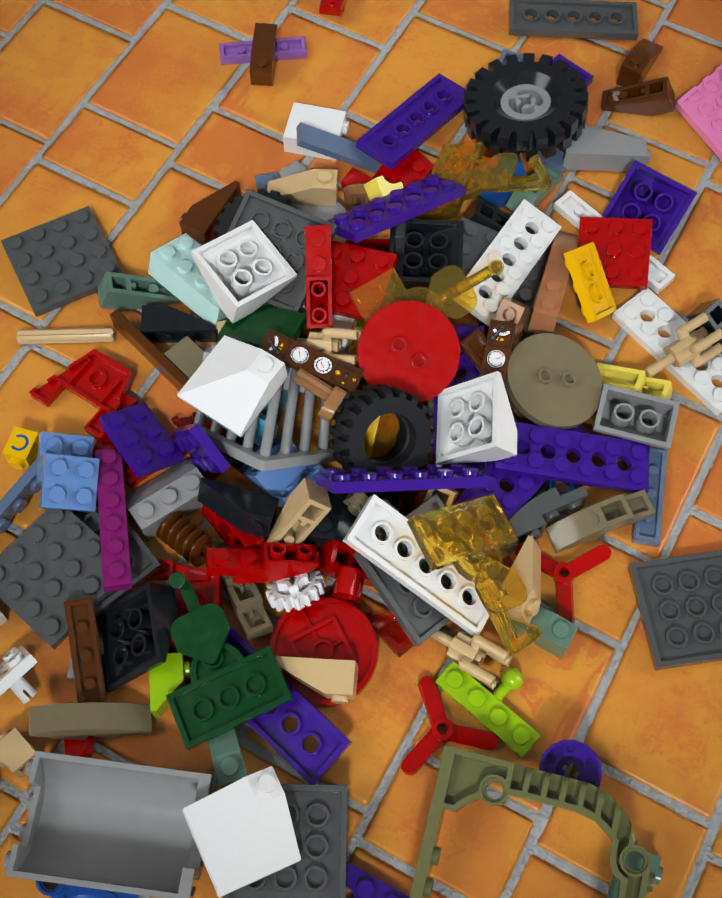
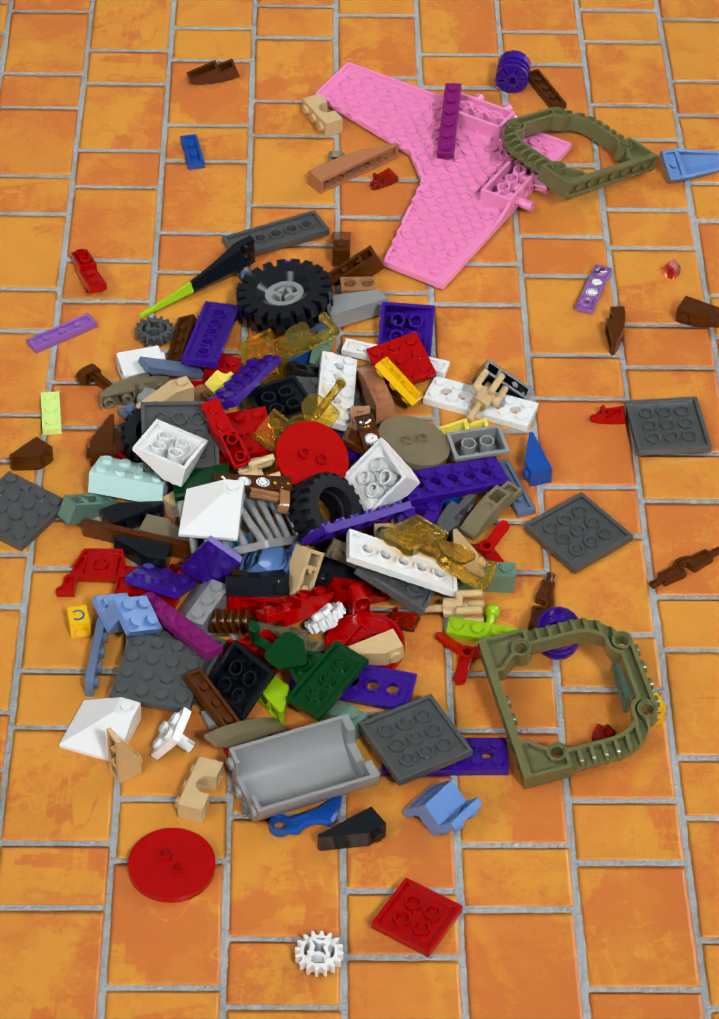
camera: 30 degrees left, 20 degrees down
tan axle [16,327,115,344] -> none
white slope [182,766,301,898] -> none
reddish brown slope [249,23,277,86] -> none
none -> reddish brown slope [9,437,54,471]
none -> yellowish green plate [41,391,62,435]
none -> reddish brown piece [76,364,112,390]
none -> dark tan slope [99,373,170,410]
none -> black slope [113,534,172,569]
none -> dark grey gear [135,315,174,346]
none -> black plate [139,235,255,318]
none -> reddish brown tile [167,314,197,362]
none -> medium nougat brick [340,276,376,294]
none -> blue slope [522,432,552,487]
none -> reddish brown piece [528,572,555,630]

